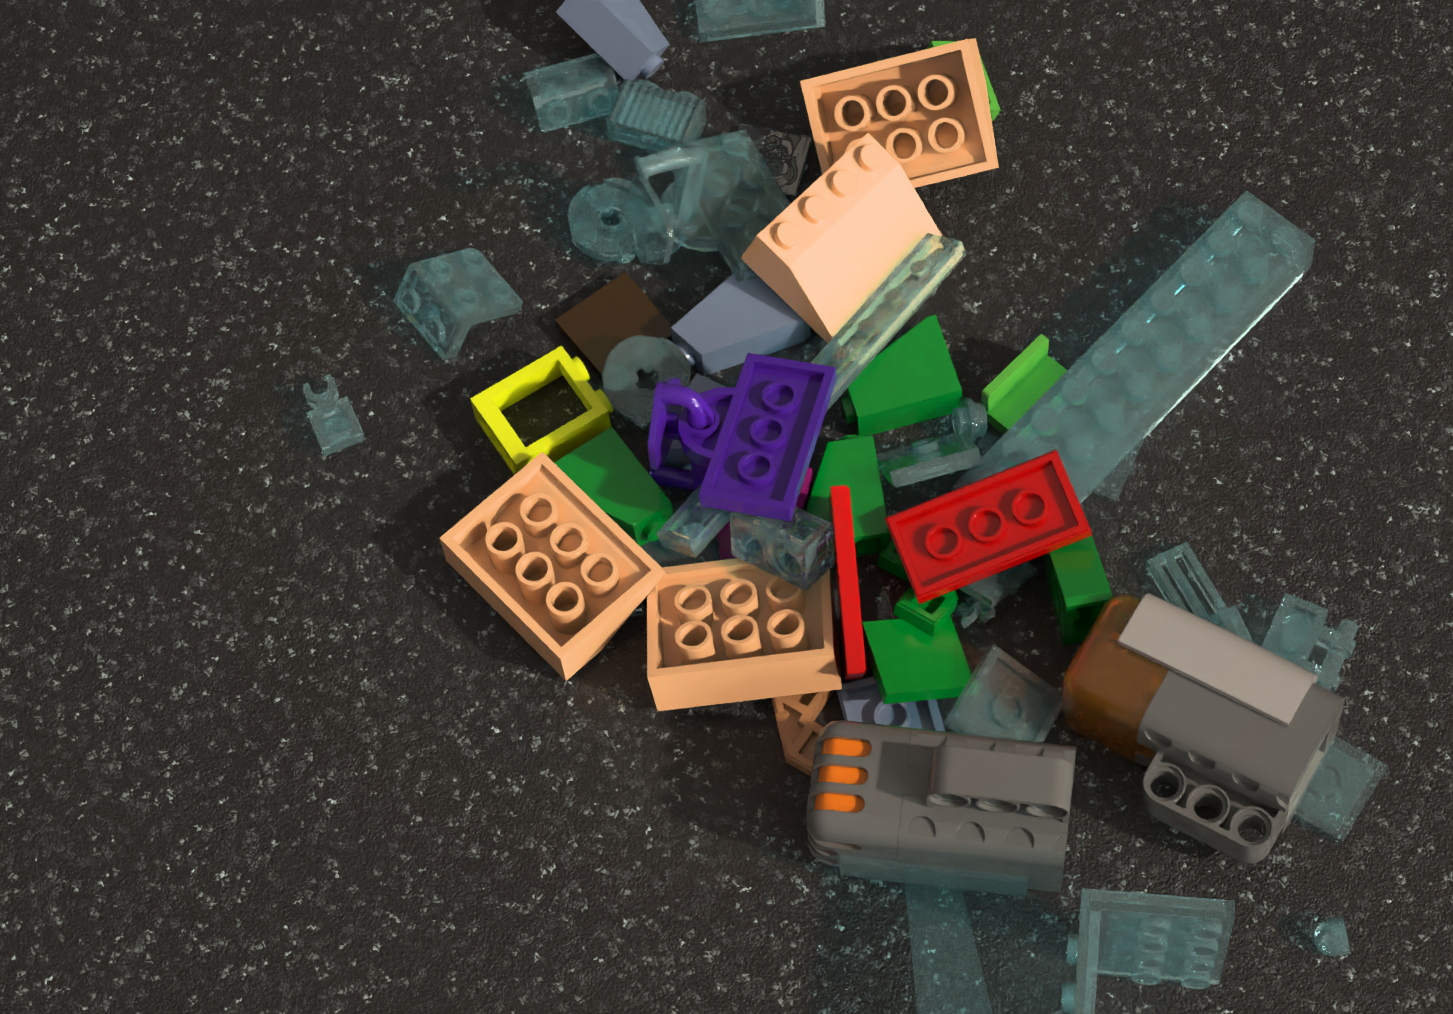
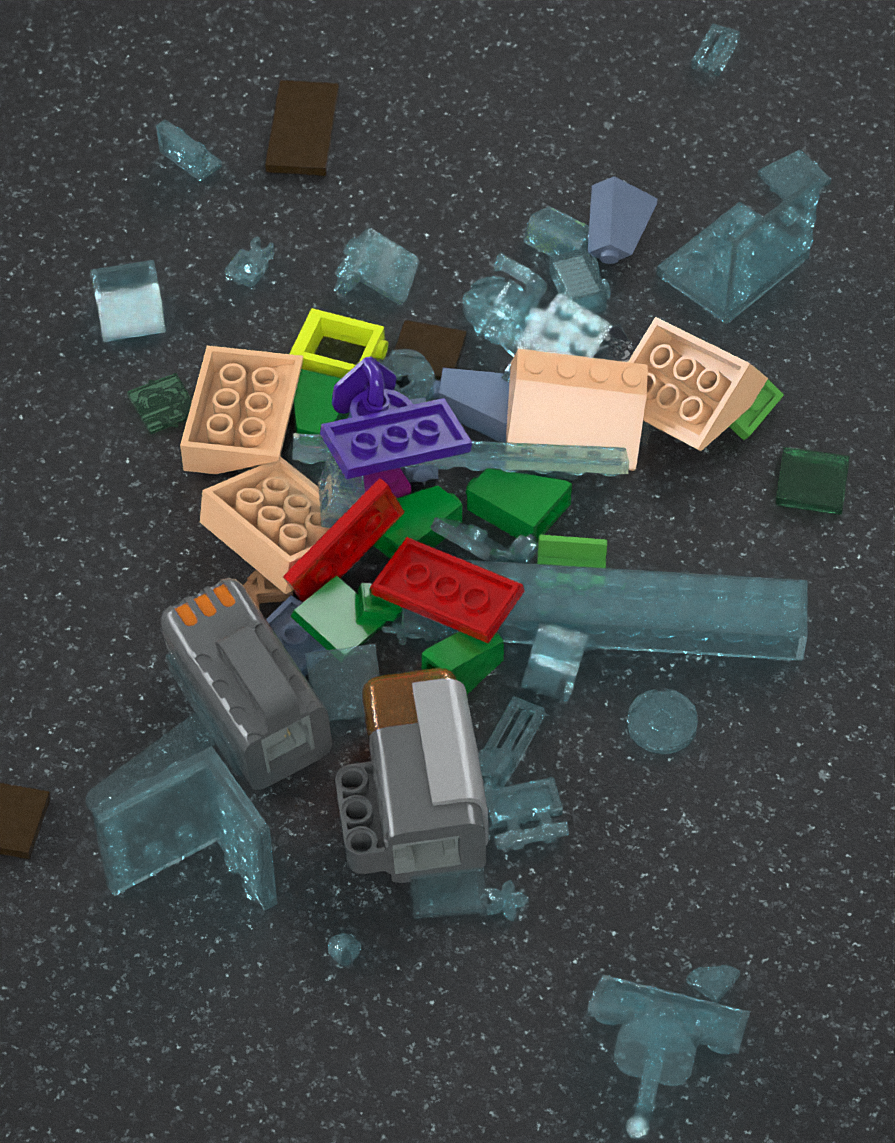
camera: 45 degrees right, 10 degrees down
none -> clear light blue slope [91,260,166,342]
none -> clear green piece [127,373,192,435]
none -> clear light blue bracket [156,119,221,182]
none -> dark brown tile [265,80,339,176]
none -> clear light blue plant [486,880,529,922]
none -> clear light blue brick [521,621,588,701]
none -> clear light blue tile [627,689,698,754]
none -> clear green tile [775,447,850,515]

